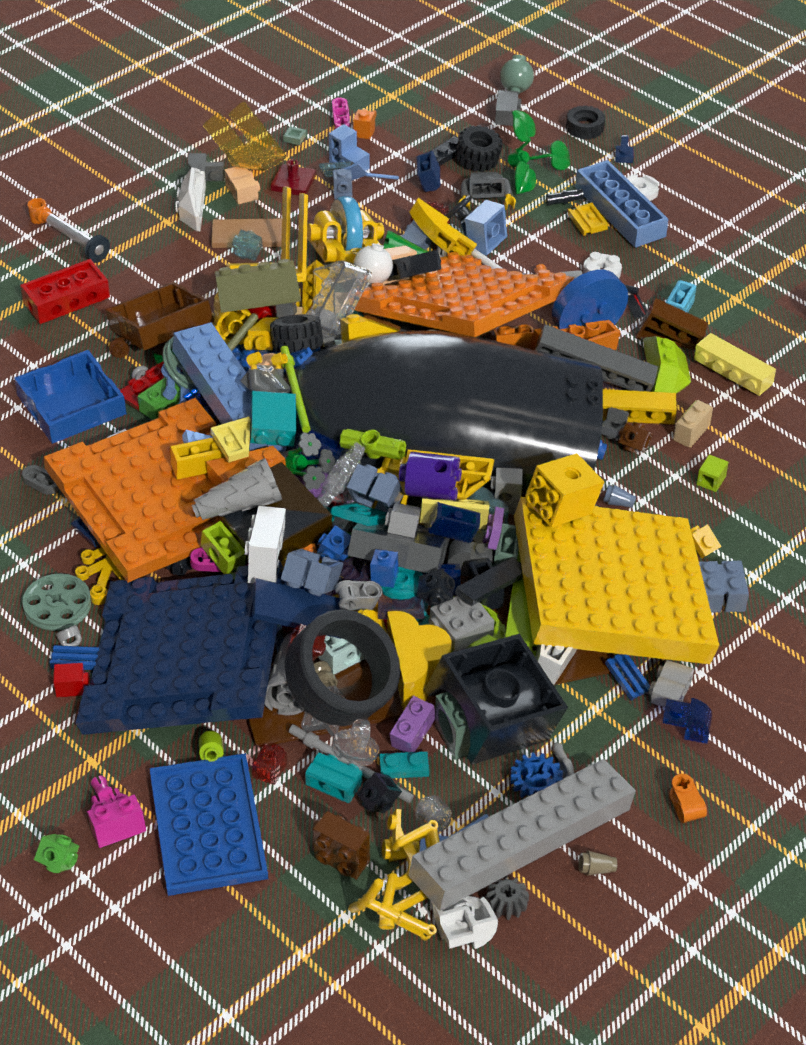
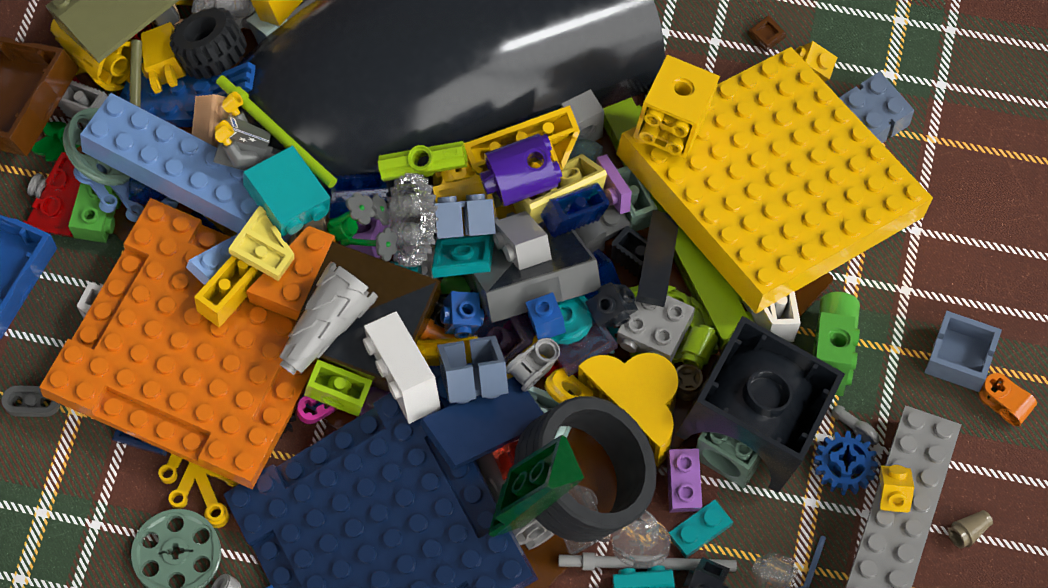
camera: 30 degrees left, 20 degrees up
sand blue cone [603,484,636,508] -> none
blue tile [605,654,650,700] -> none
light grey brick [649,660,694,712] -> none
clear blue brick [662,698,712,744] -> none
none -> dark green slope [488,435,584,537]
none -> reddish brown tile [748,15,786,52]
none -> bright green brick [813,292,860,396]
none -> yellow bracket [879,465,914,513]
none -> sand blue piece [924,311,1002,392]

